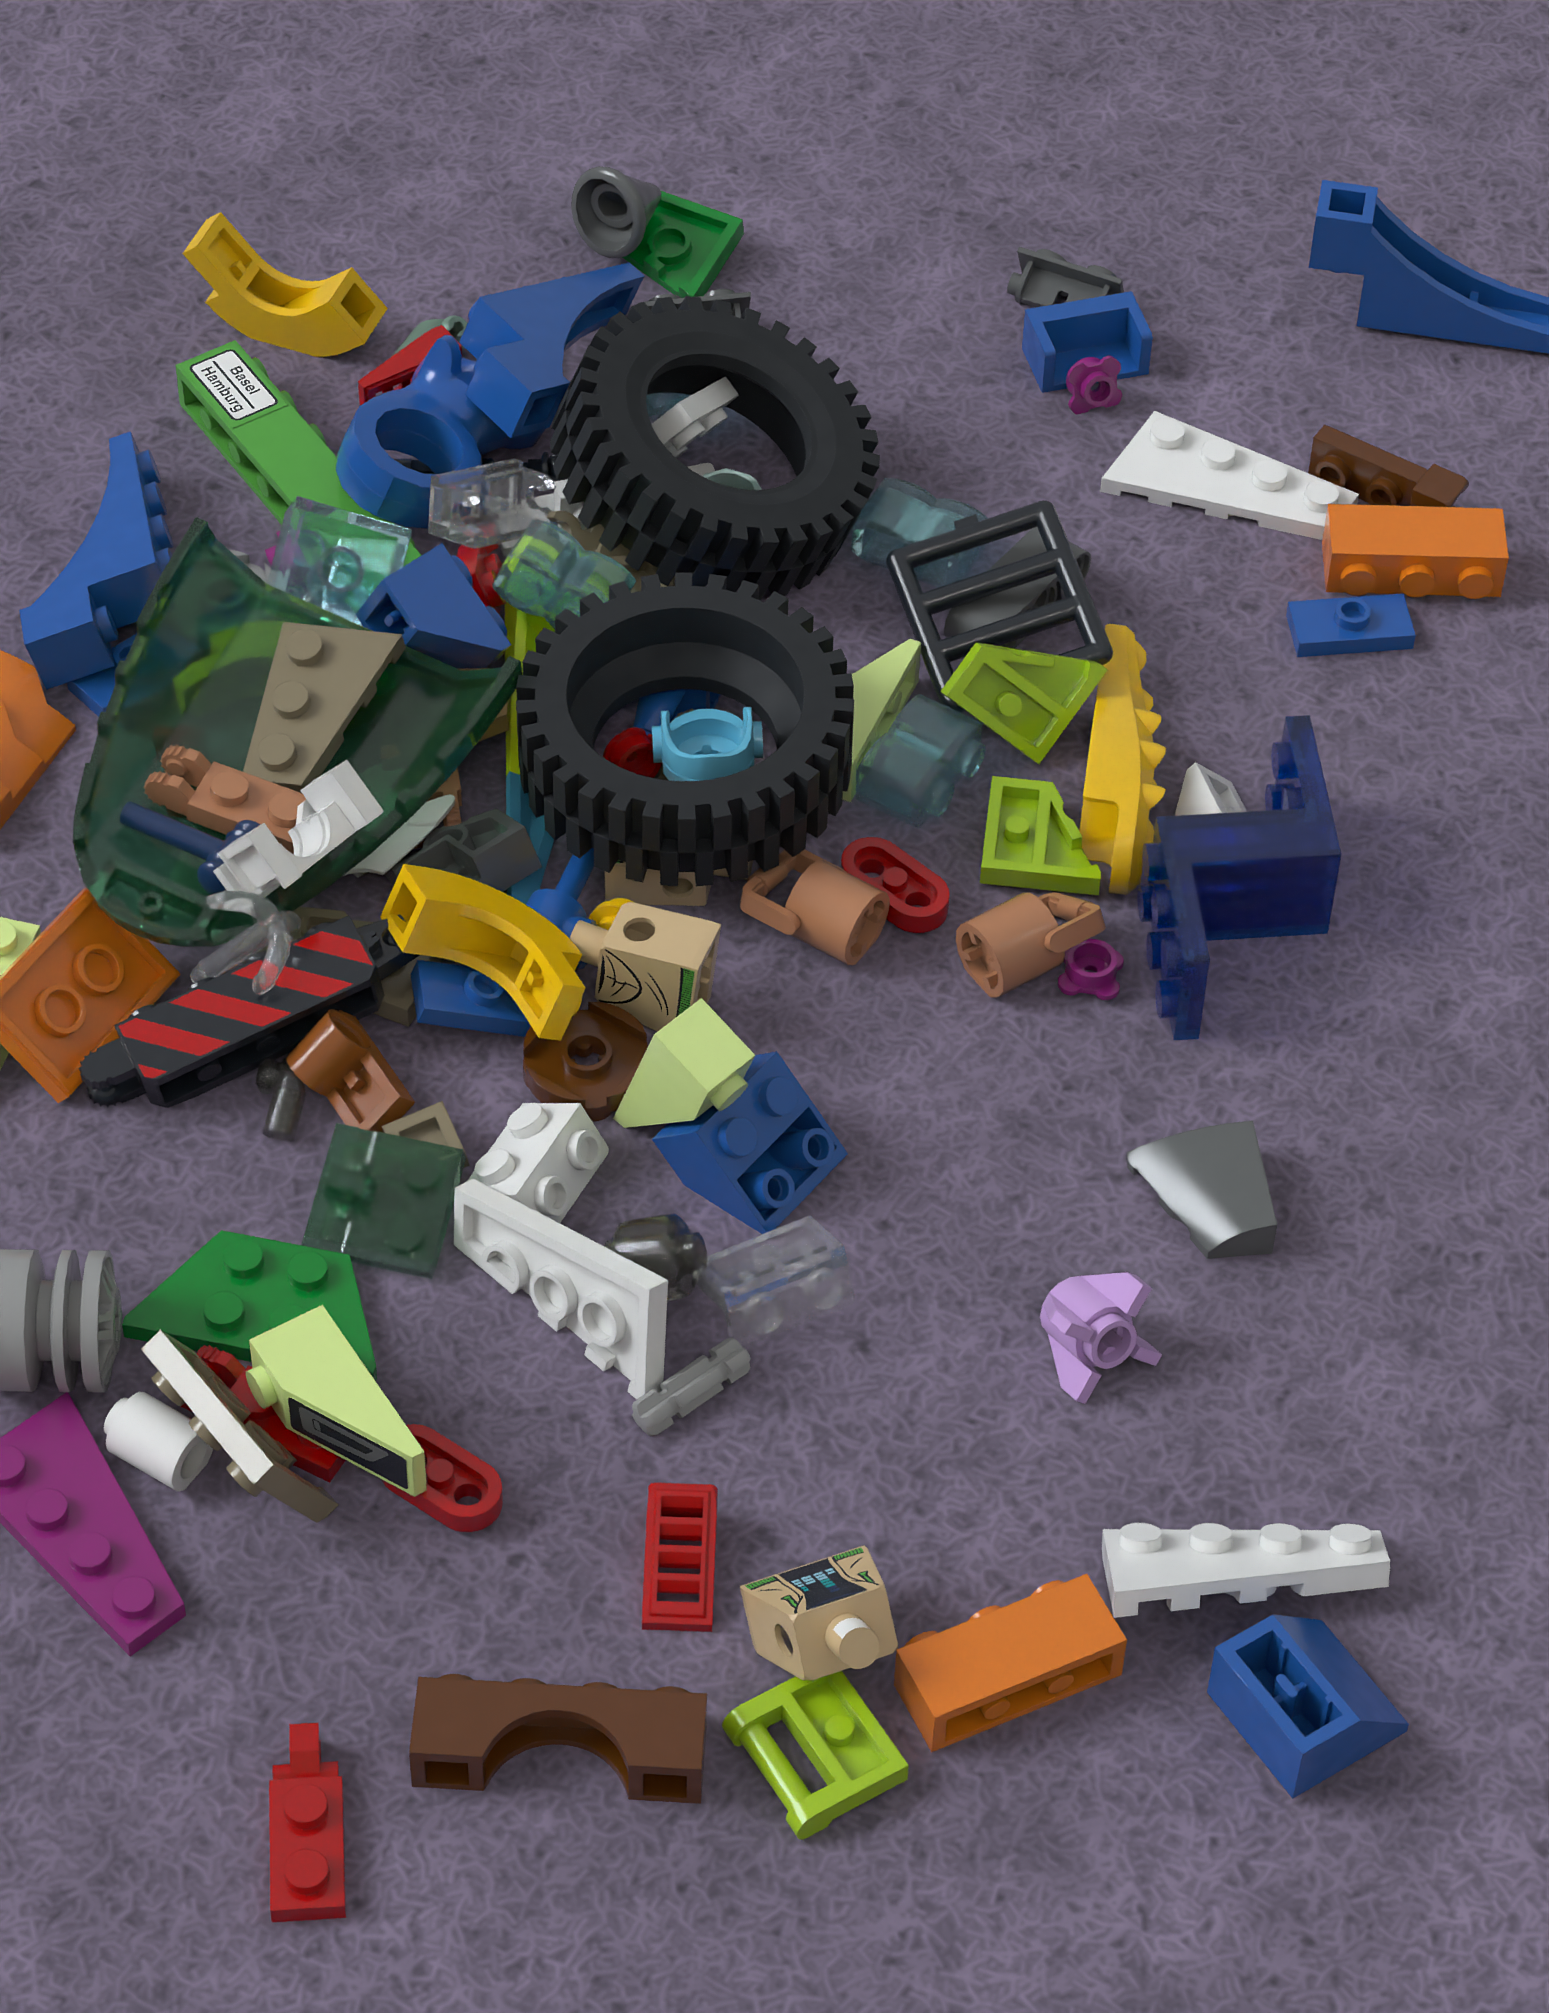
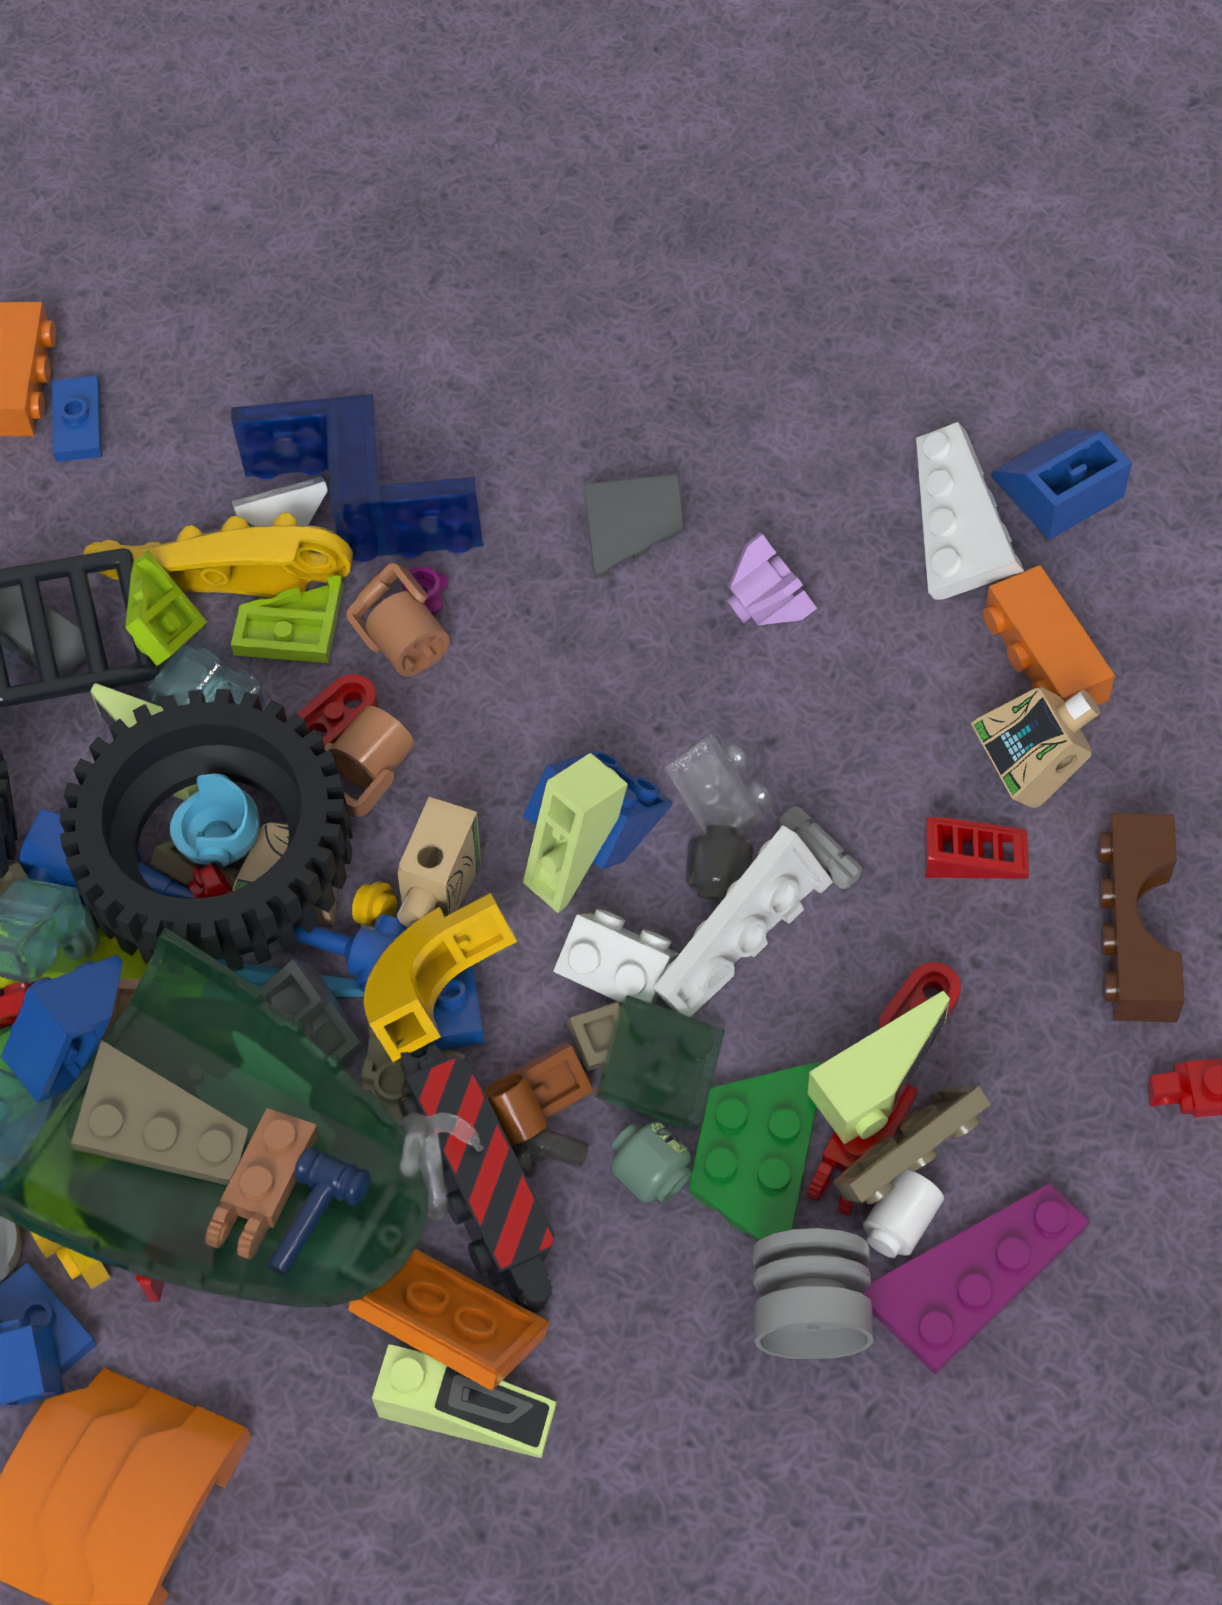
camera: 85 degrees left, 10 degrees up
white piece [213,760,384,912] -> none
reddish brown plate [523,1002,648,1122] -> none
lime plate [722,1671,909,1840] -> none
none -> sand green head [611,1122,692,1204]

